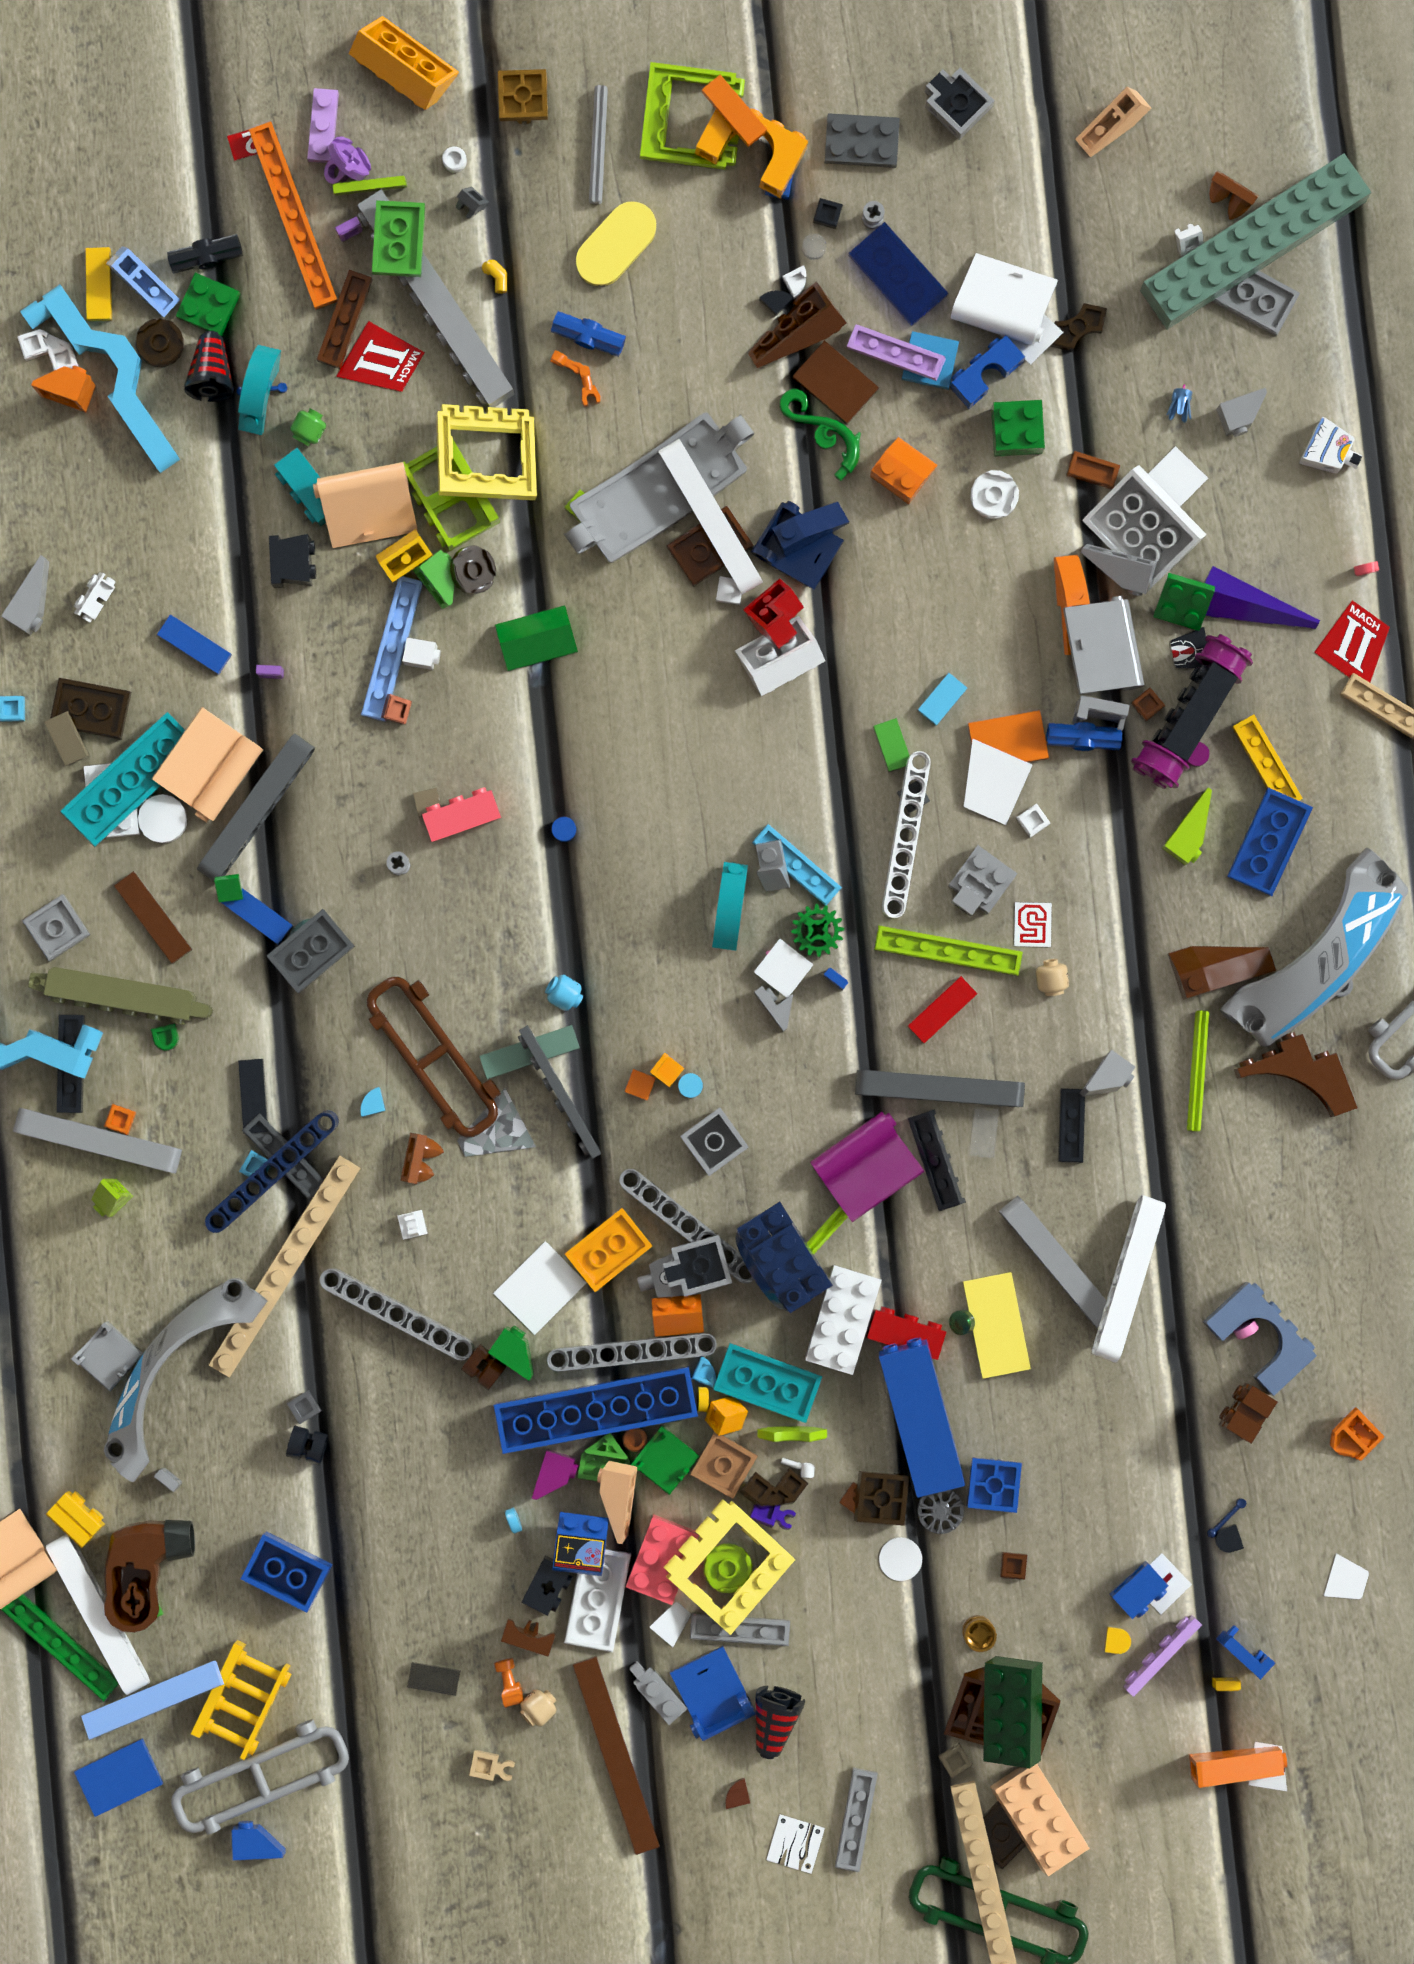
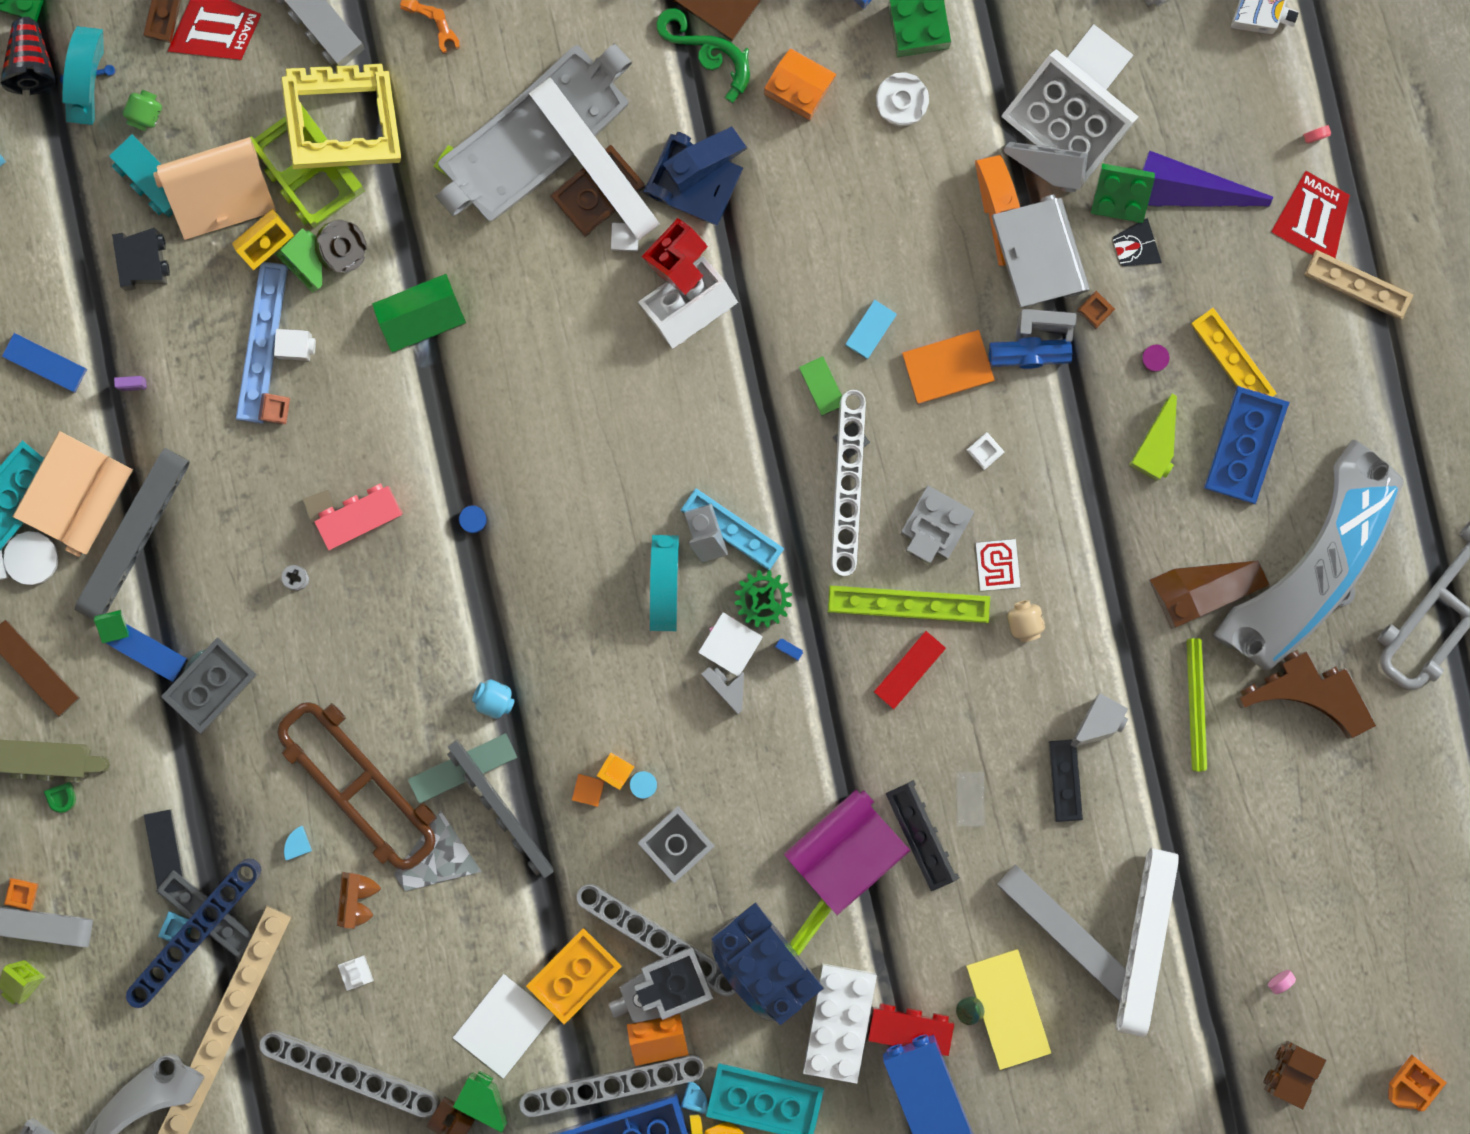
camera: 10 degrees left, 0 degrees up
dark grey beam [855,1070,1025,1107] -> none
white sticker [964,739,1032,825] -> none
dark orange tile [1066,451,1120,490] -> none
brick [1131,634,1253,789] -> none
sand blue arch [1203,1282,1317,1396] -> none

